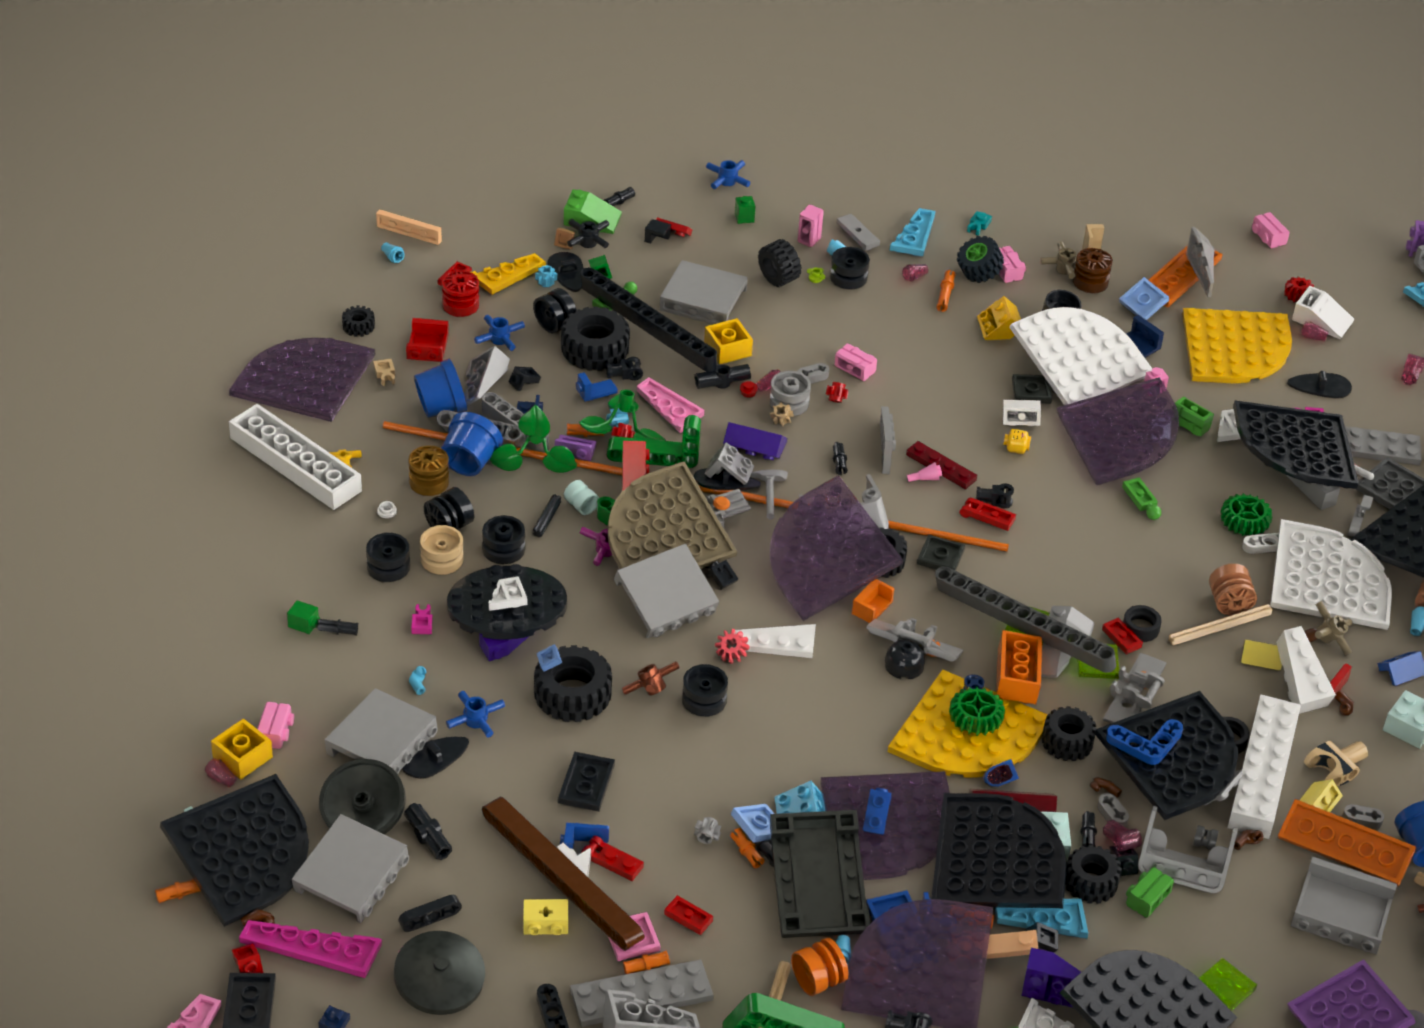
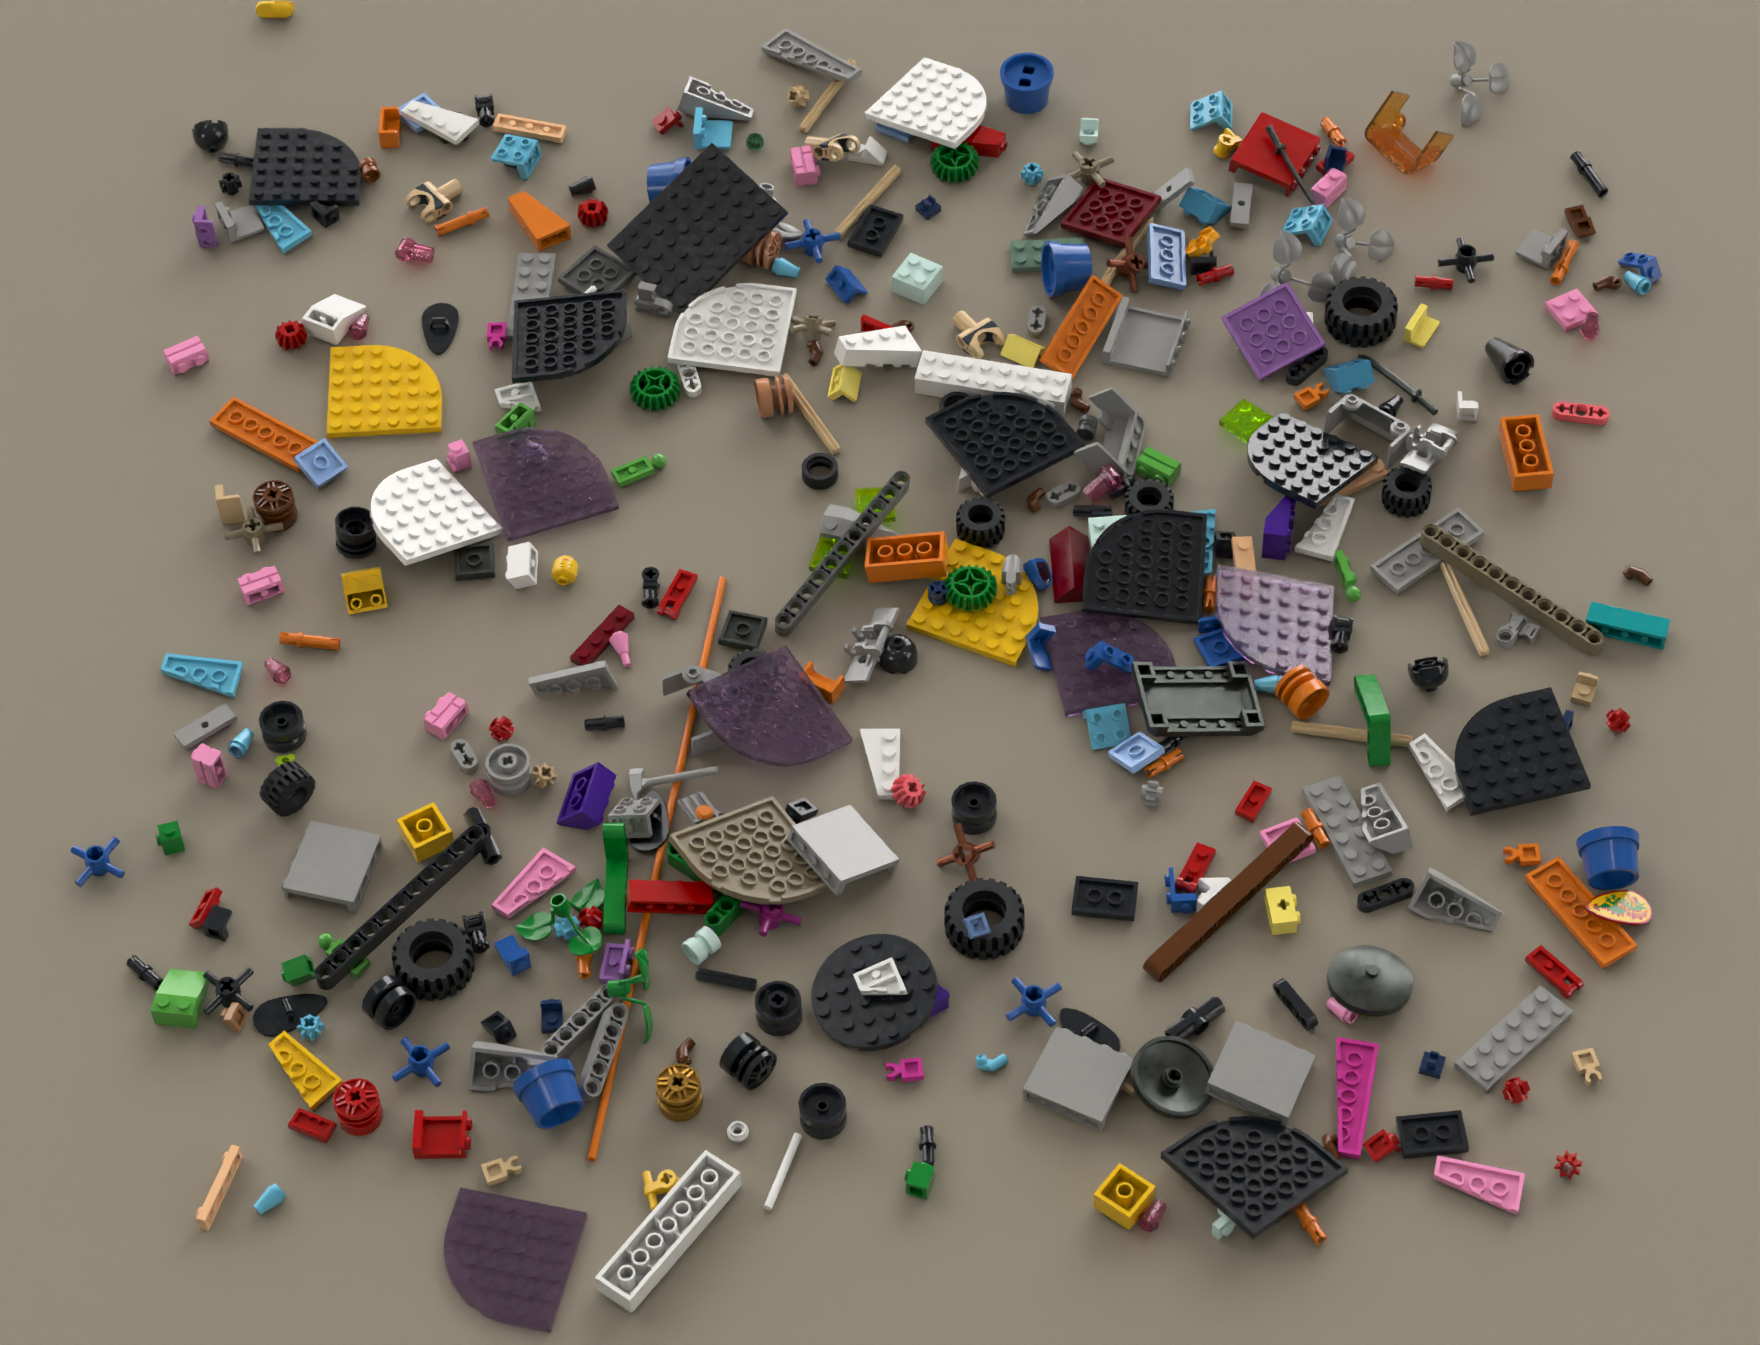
camera: 90 degrees left, 10 degrees up
bright pink brick [257,702,294,749] -> none
black tyre [342,305,375,337] -> none
tan wheel [420,525,463,575] -> none
blue piece [441,412,503,476] -> none
red plate [740,381,758,398] -> none
black wheel [957,236,1004,283] -> none
teal plate [967,211,992,236] -> none
red plate [1102,617,1143,655] -> none
light grey piece [1103,653,1167,723] -> none
blue beam [1106,719,1183,765] -> none
dark blue bracket [1126,315,1164,358] -> none
light grey wedge [1186,227,1215,297] -> none
none -> reddish brown arm [676,1037,696,1066]
none -> white bar [764,1133,802,1211]
none -> light grey arm [1002,554,1022,596]
none -> blue bracket [1025,622,1056,671]

